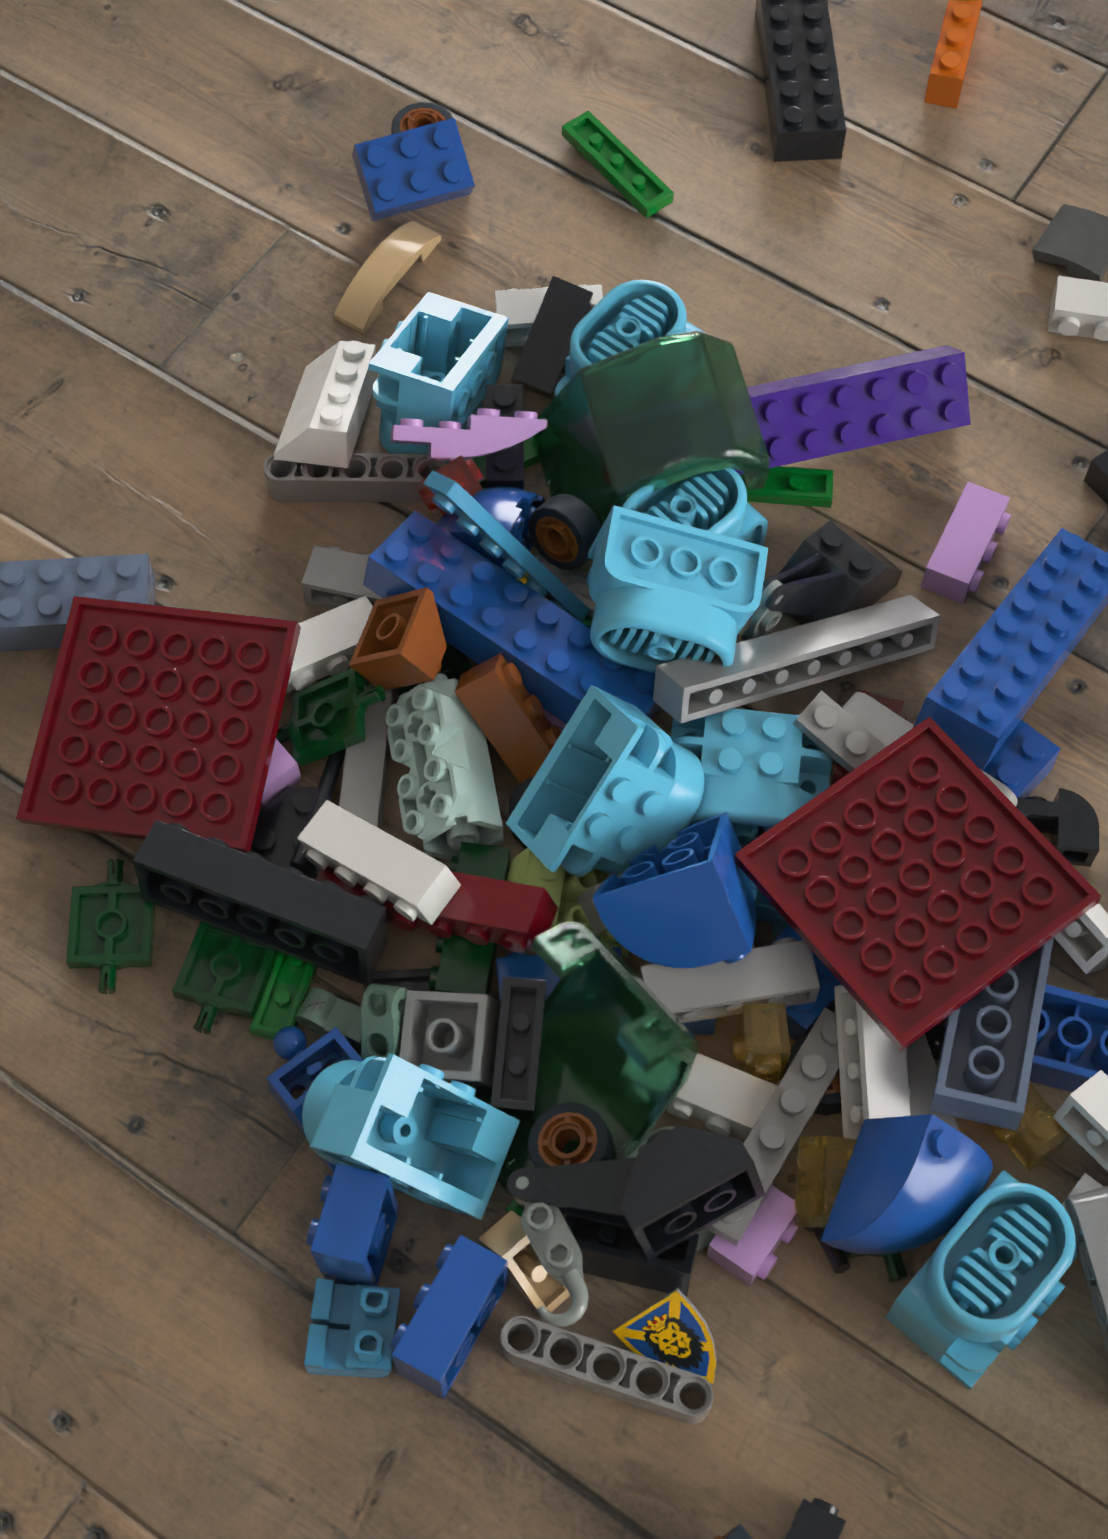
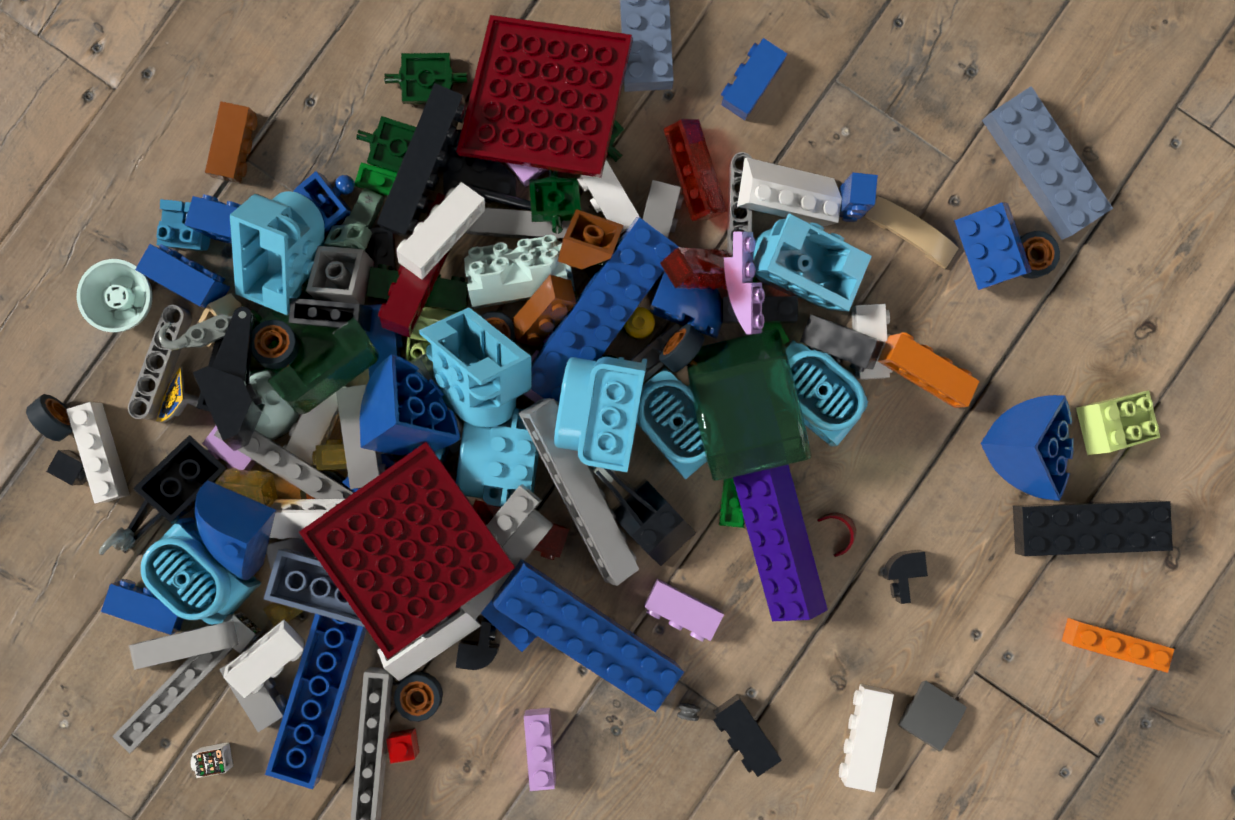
camera: 90 degrees right, 25 degrees up
dark azure plate [423,470,590,622] -> none
green plate [562,110,674,218] -> none
none -> white brick [66,402,130,504]
none -> light aqua piece [77,259,153,332]
none -> black slope [99,435,227,555]
none -> blue brick [101,579,184,635]
none -> dark orange brick [205,101,257,184]
none -> clear red brick [663,119,727,221]
none -> blue brick [721,38,787,120]
none -> dark red helmet [817,512,856,557]
none -> blue brick [838,172,878,222]
none -> orange brick [878,332,980,408]
none -> black brick [883,550,928,604]
none -> blue brick [981,395,1074,501]
none -> sand blue brick [982,86,1113,240]
none -> yellowish green slope [1076,390,1160,455]

